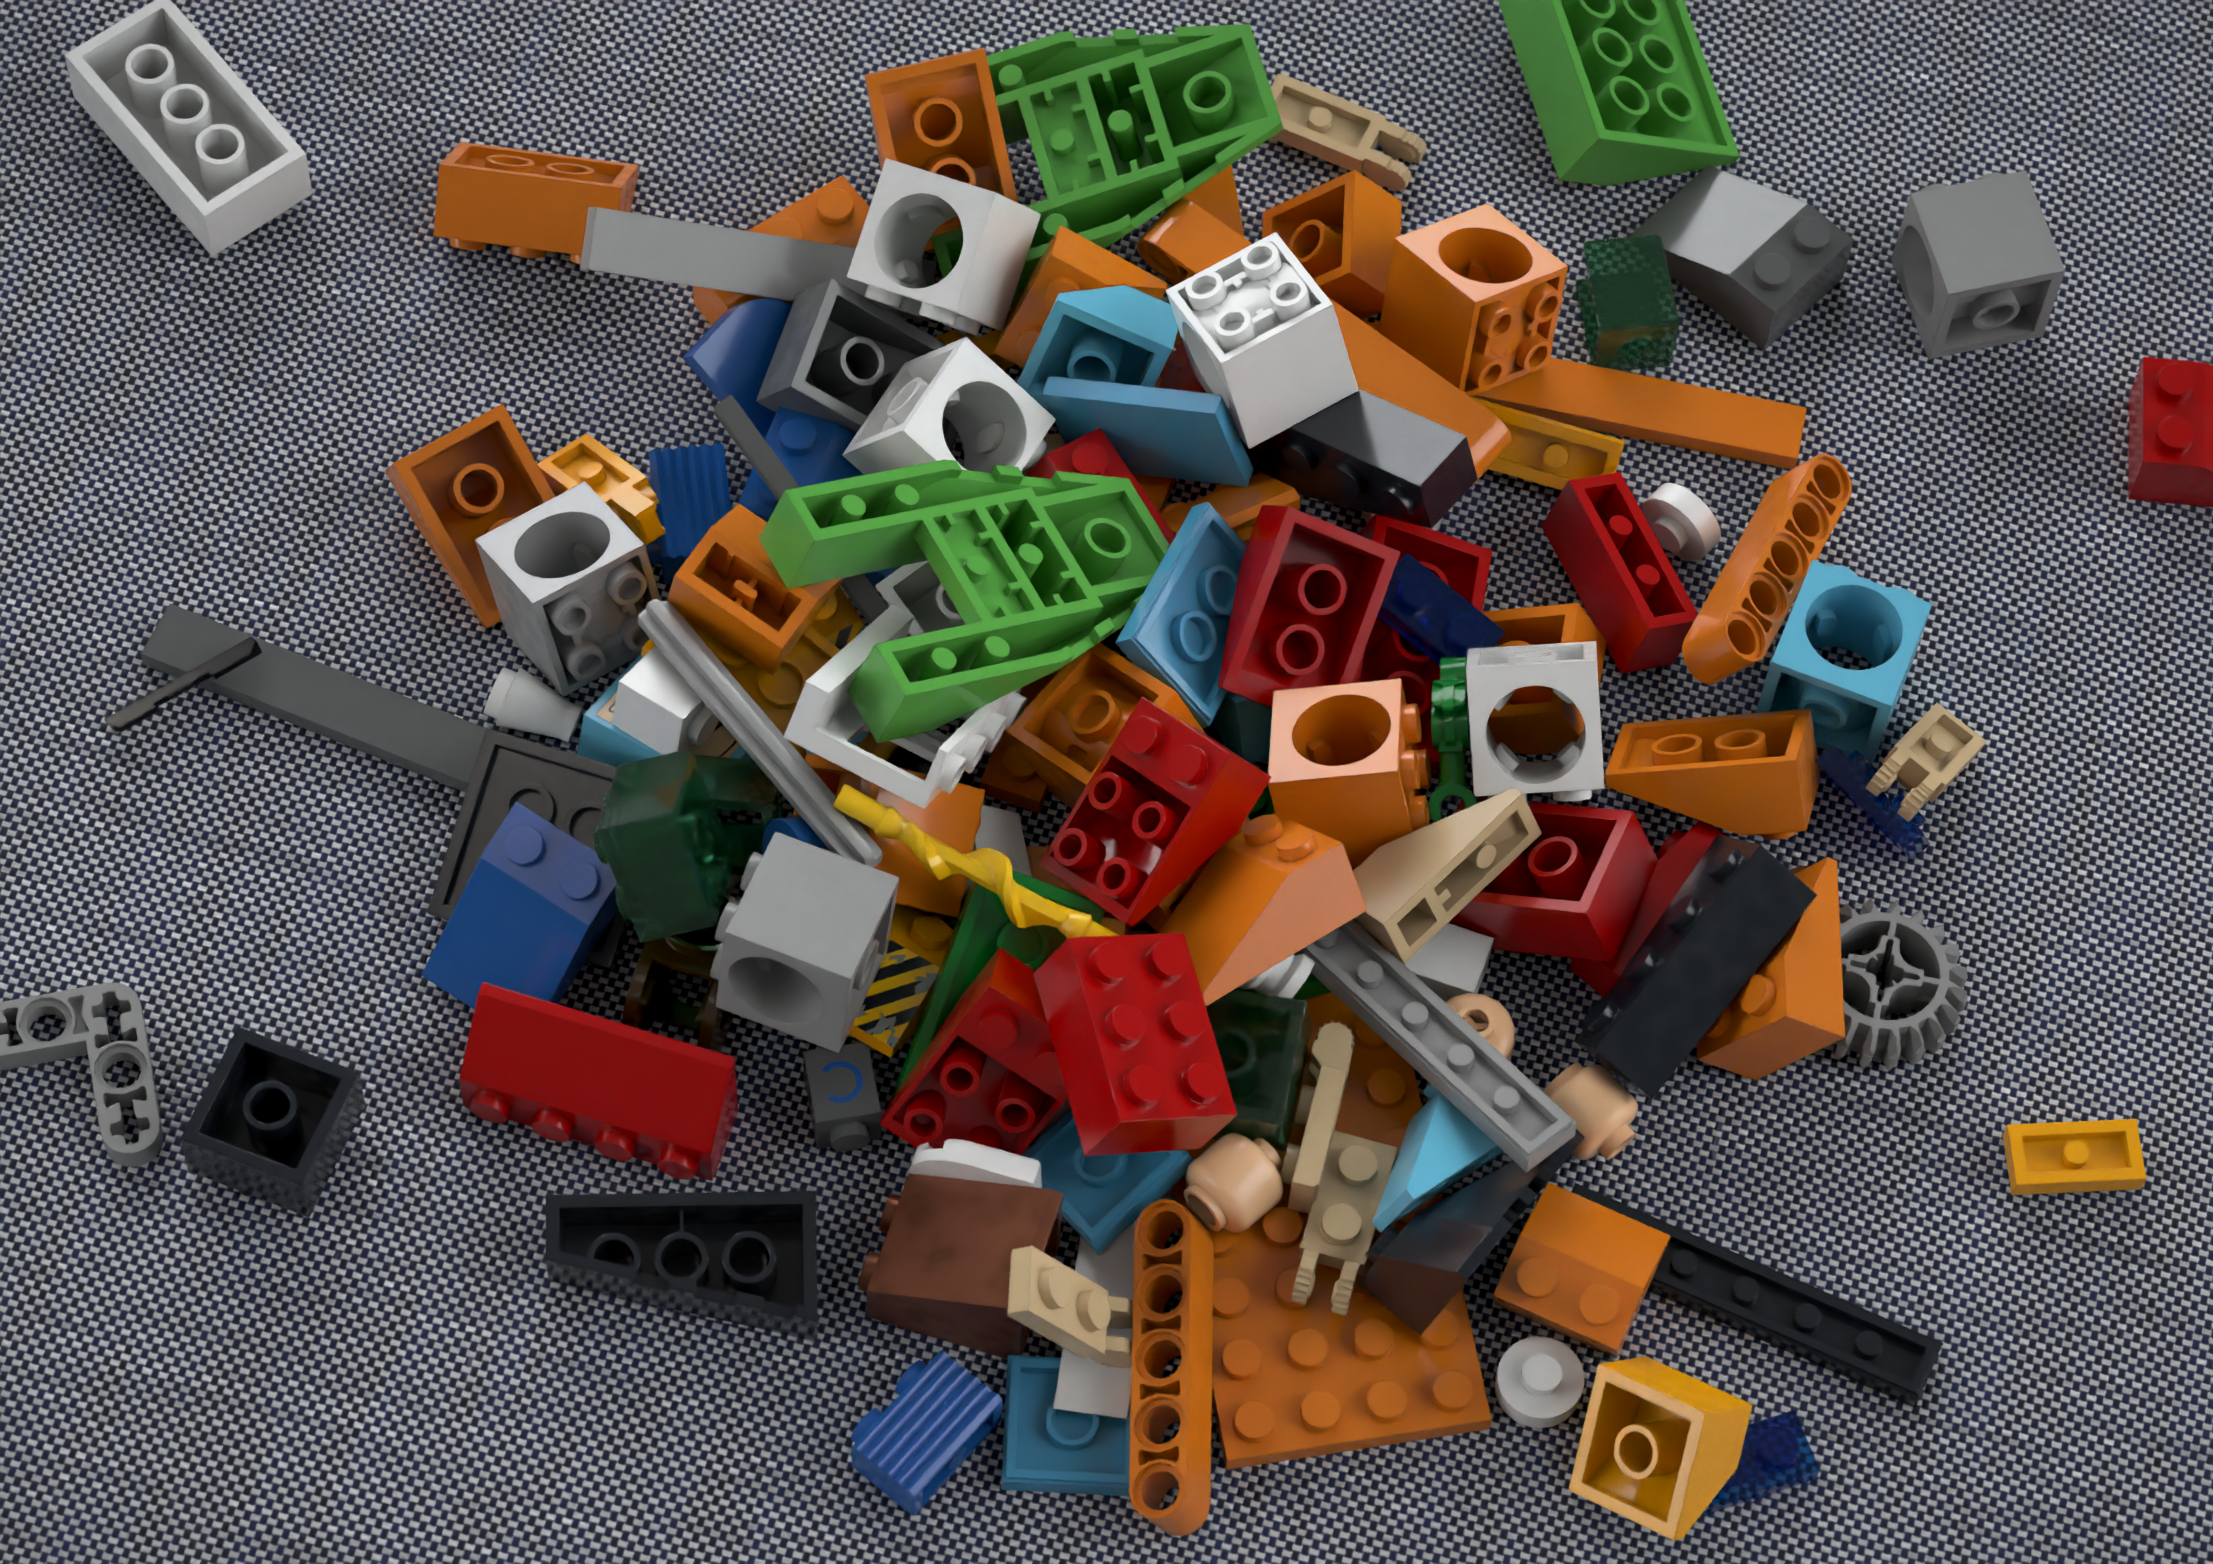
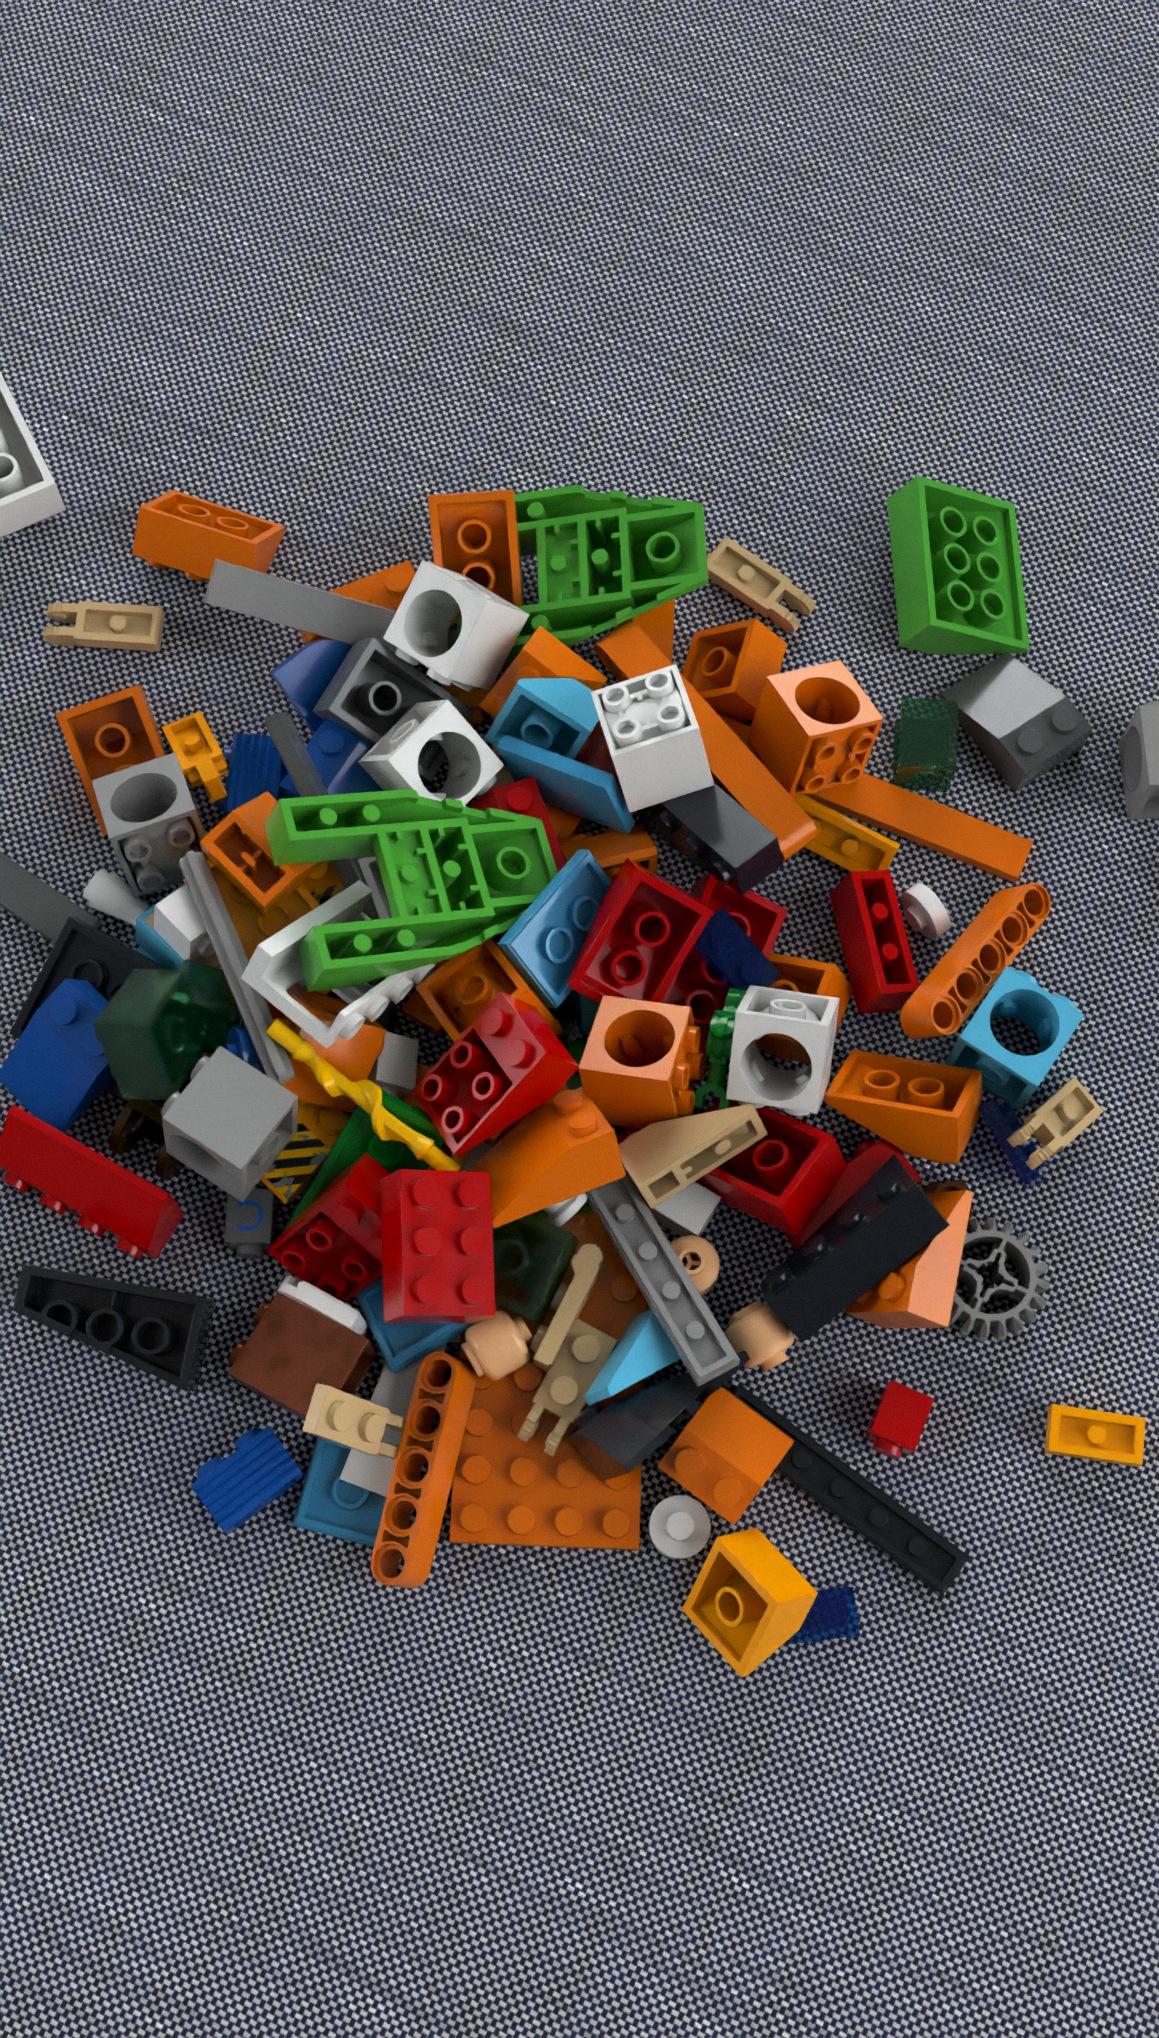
camera: 15 degrees right, 10 degrees up
none -> tan hinge [43,601,165,652]
none -> red brick [864,1380,934,1459]

